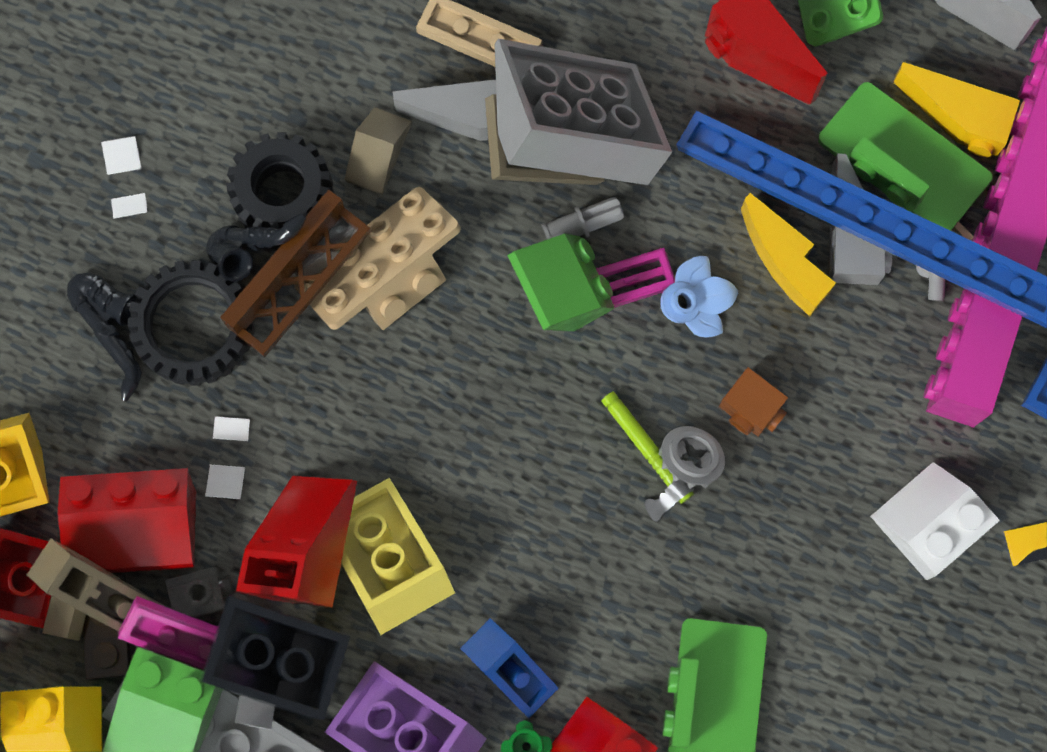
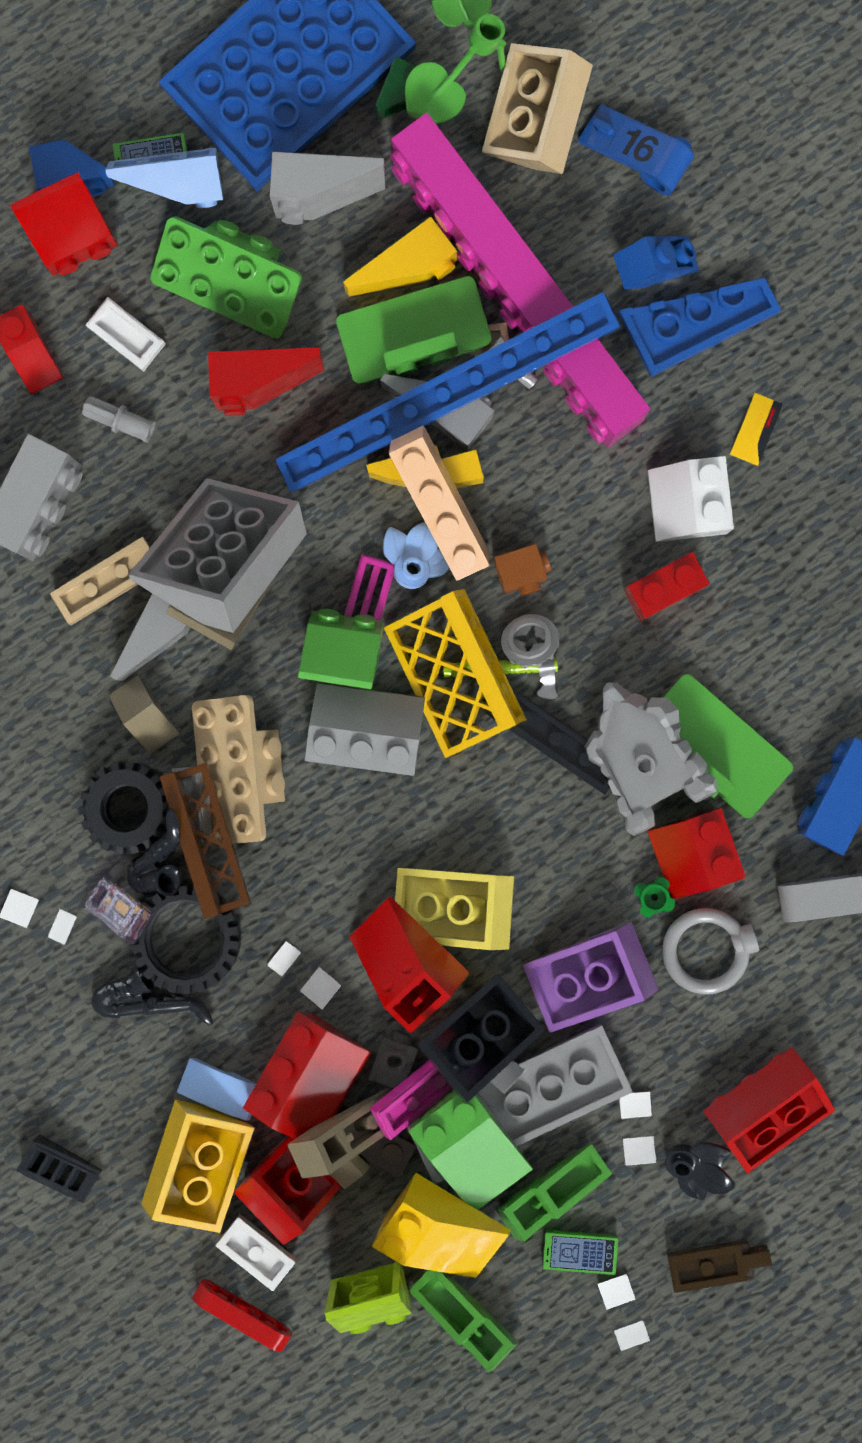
camera: 55 degrees left, 10 degrees up
blue slope [460,618,558,718] -> none
light grey axle [541,197,624,239] -> none
none -> clear purple tile [84,876,153,944]
none -> light blue slope [177,1058,256,1121]
none -> light grey slope [305,683,425,776]
none -> yellow fence [384,589,526,758]
none -> light nougat brick [389,425,490,581]
none -> black tile [485,687,610,795]
none -> light grey shield [585,682,718,836]
none -> red brick [623,552,710,622]

